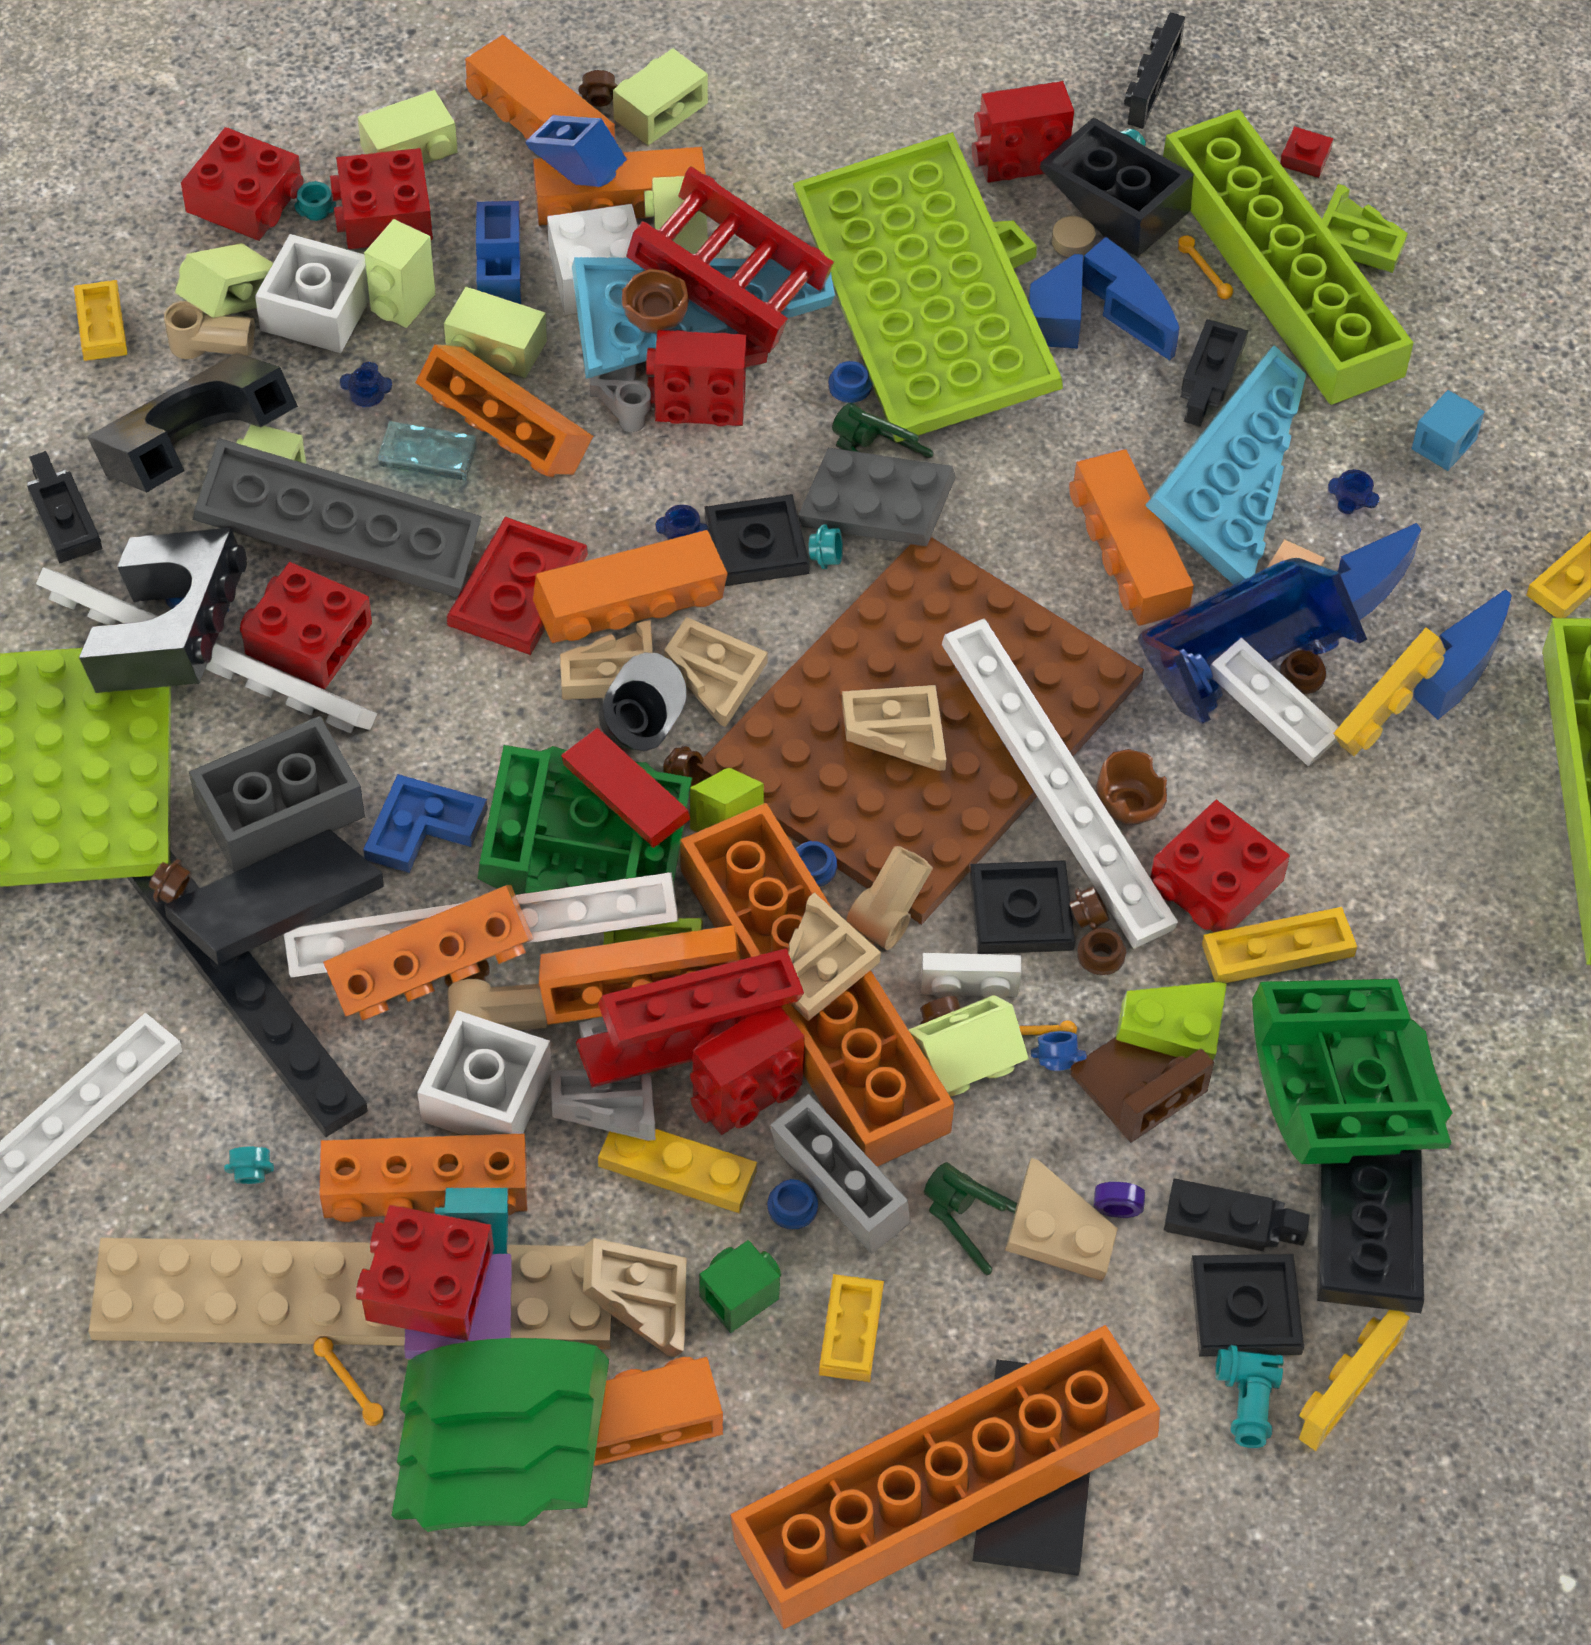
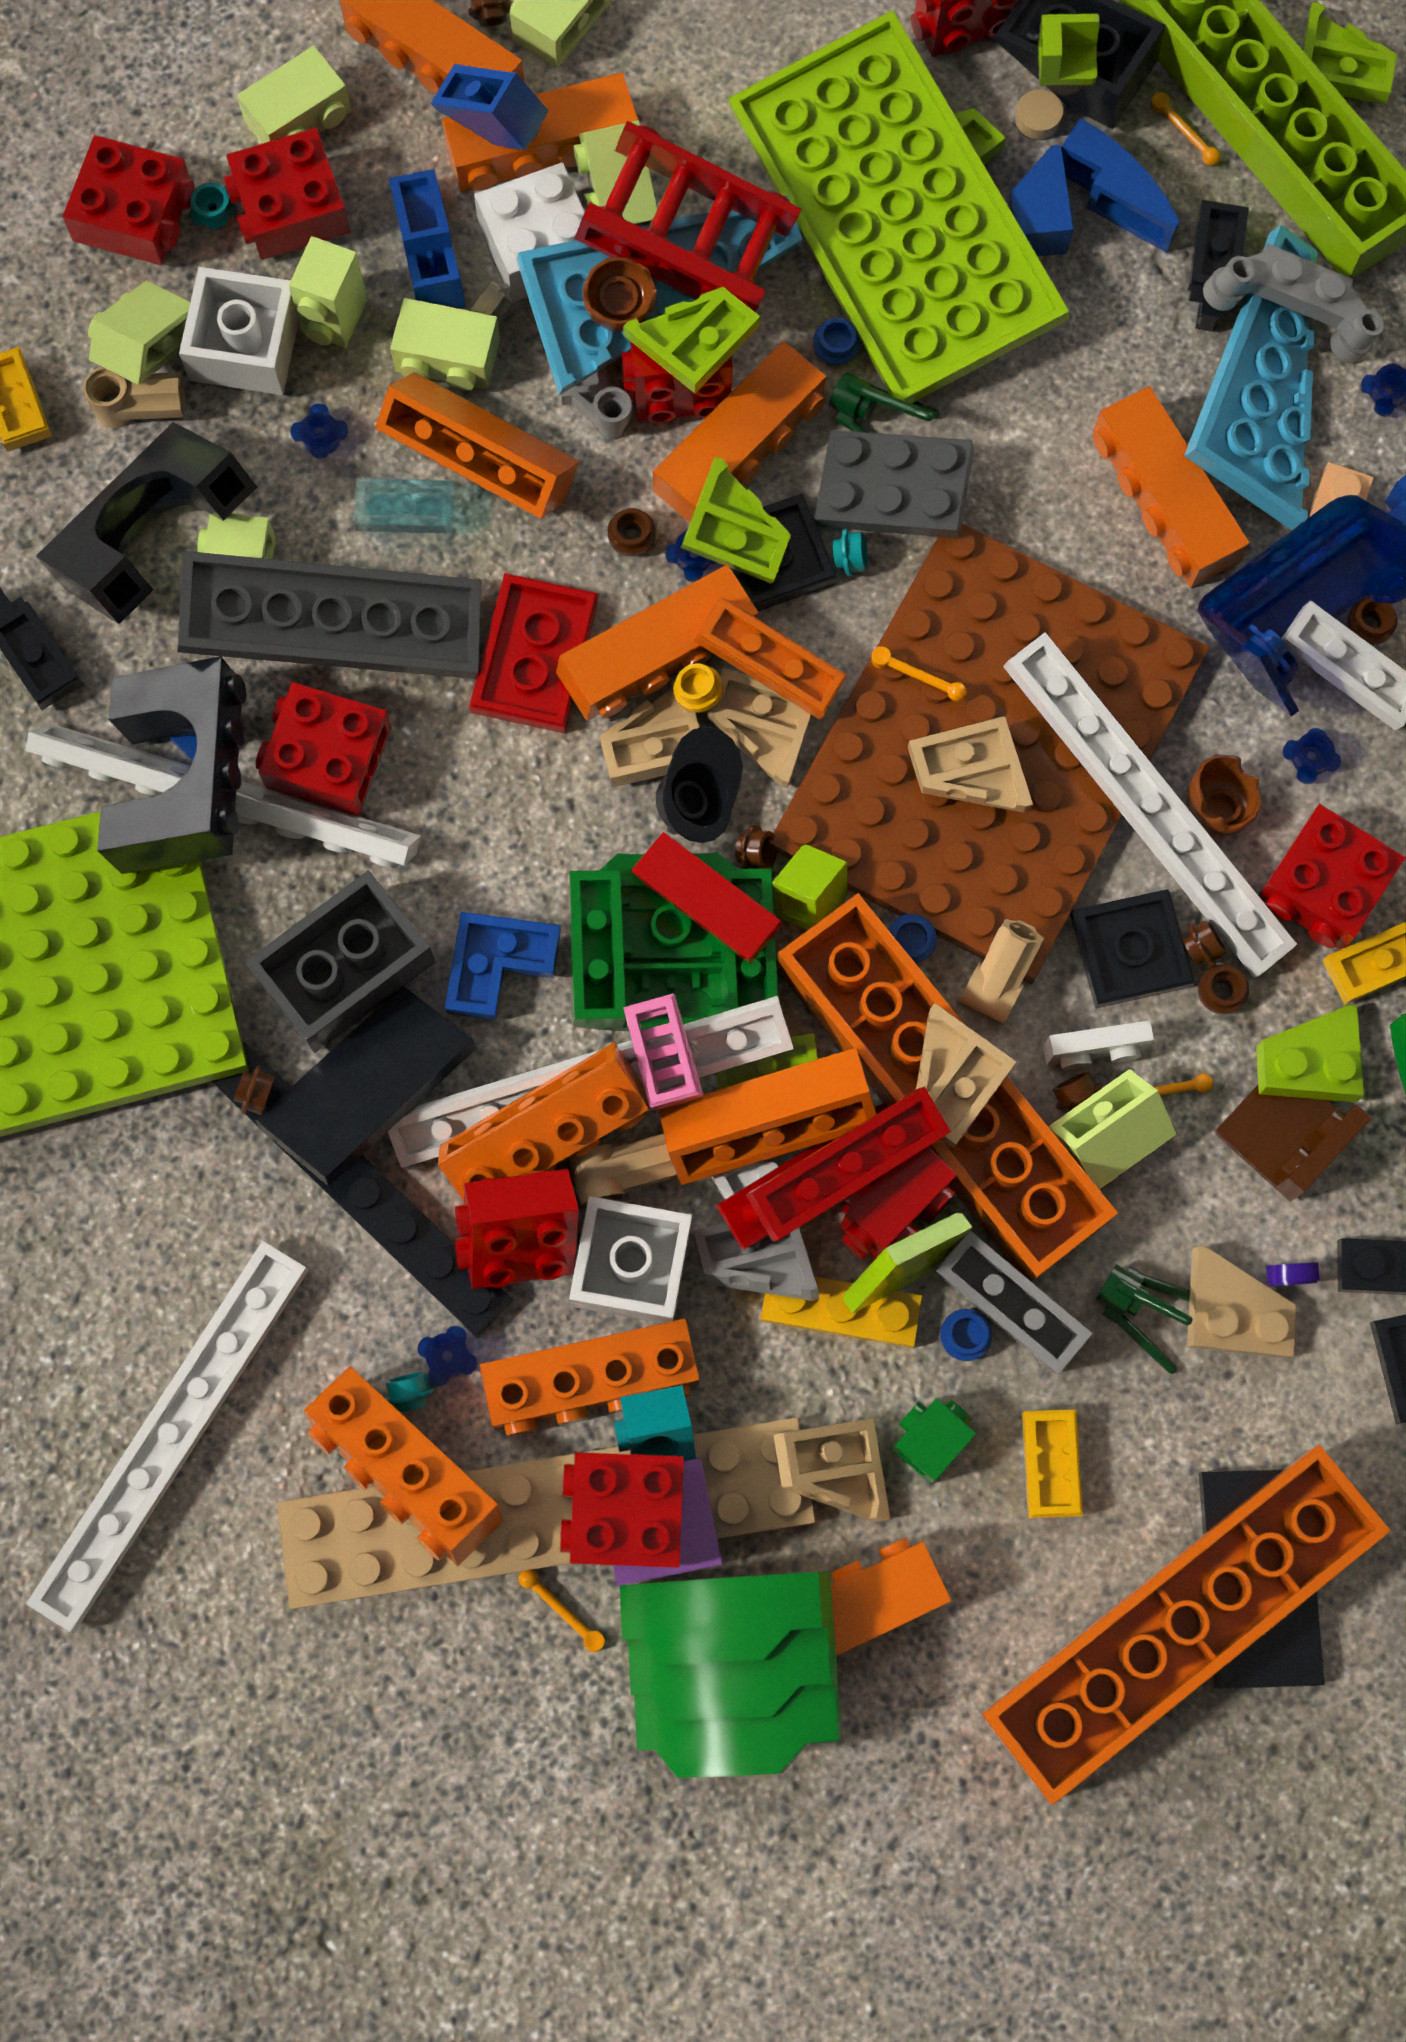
camera: 10 degrees left, 20 degrees up
blue plate [1031,1031,1087,1071] -> none
none -> orange brick [304,1366,503,1567]
none -> clear blue plate [417,1326,477,1386]
none -> red brick [455,1169,579,1289]
none -> dark tan plate [469,280,512,321]
none -> reddish brown plate [608,508,656,556]
none -> lime wing [623,287,761,394]
none -> bright pink slope [623,994,704,1111]
none -> orange brick [653,340,826,523]
none -> yellow plate [673,663,723,713]
none -> lime wing [681,456,791,584]
none -> orange tile [694,596,847,720]
none -> lime tile [842,1213,972,1314]
none -> light orange hinge [871,646,967,702]
none -> lime panel [1038,14,1100,85]
none -> light grey plate [1203,244,1384,363]
none -> clear blue plate [1282,728,1341,784]

